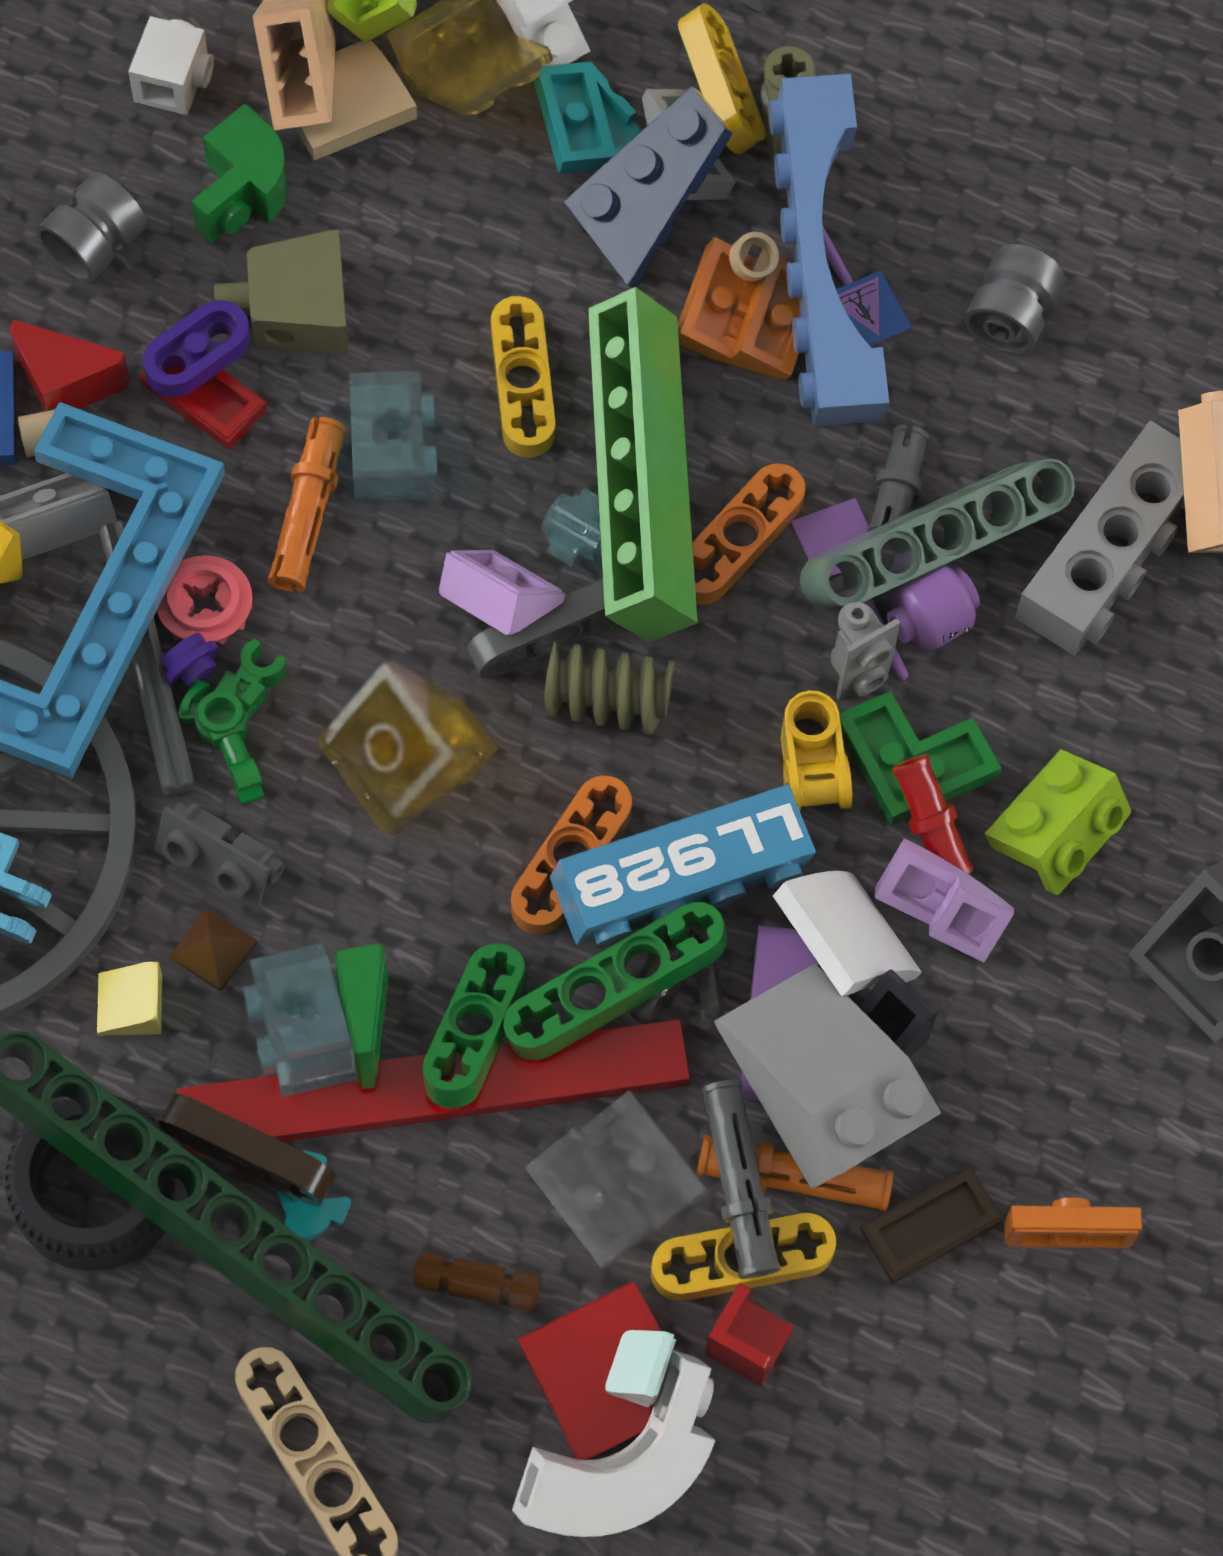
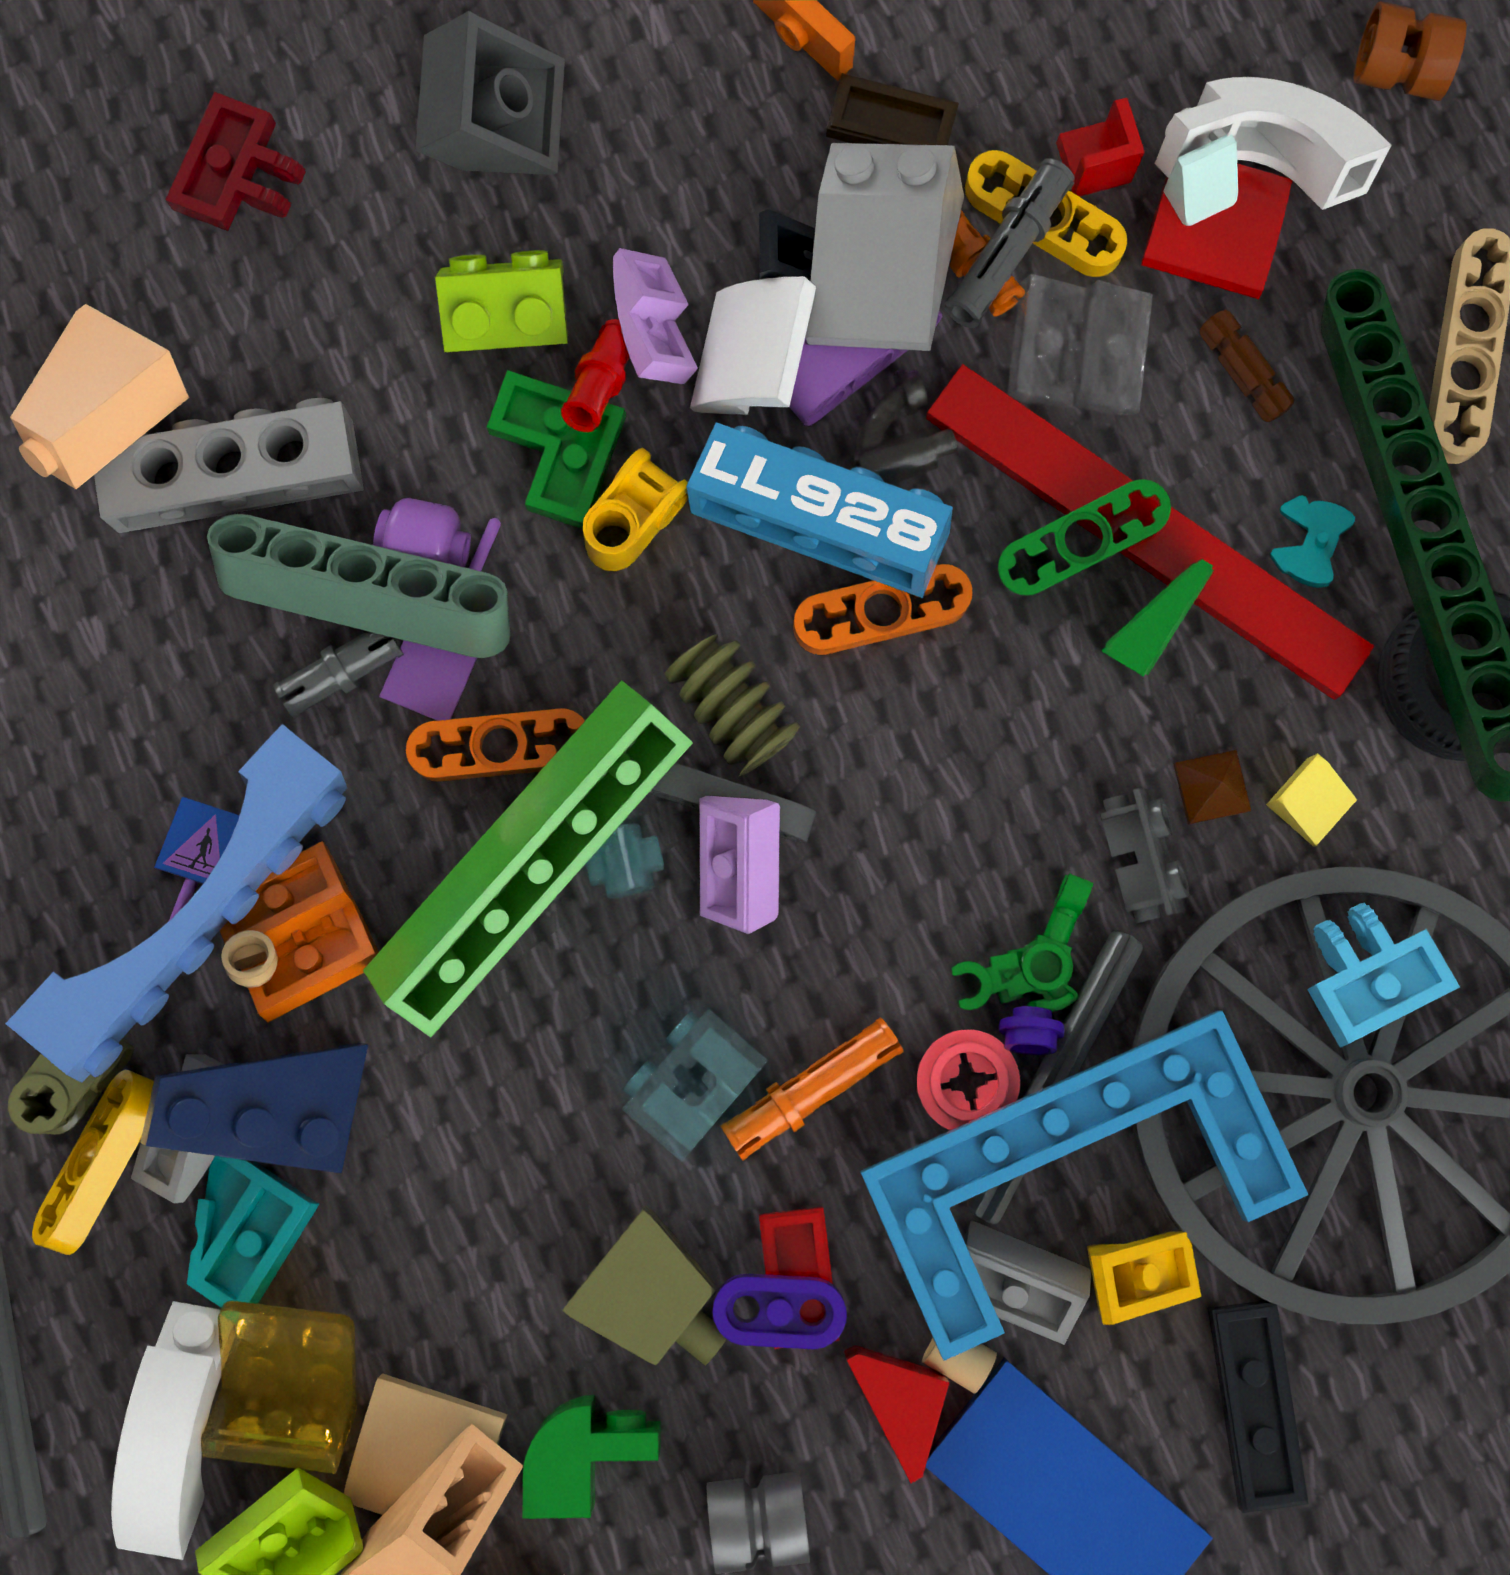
camera: 135 degrees left, 15 degrees up
dark brown beam [158,1093,336,1206] -> none
clear light blue brick [242,943,357,1097] -> none
clear yellow slope [316,660,498,834] -> none
yellow beam [491,296,555,458] -> none
green beam [503,902,727,1060] -> none
light grey hinge [831,602,901,701] -> none
flat silver wheel [964,244,1065,355] -> none

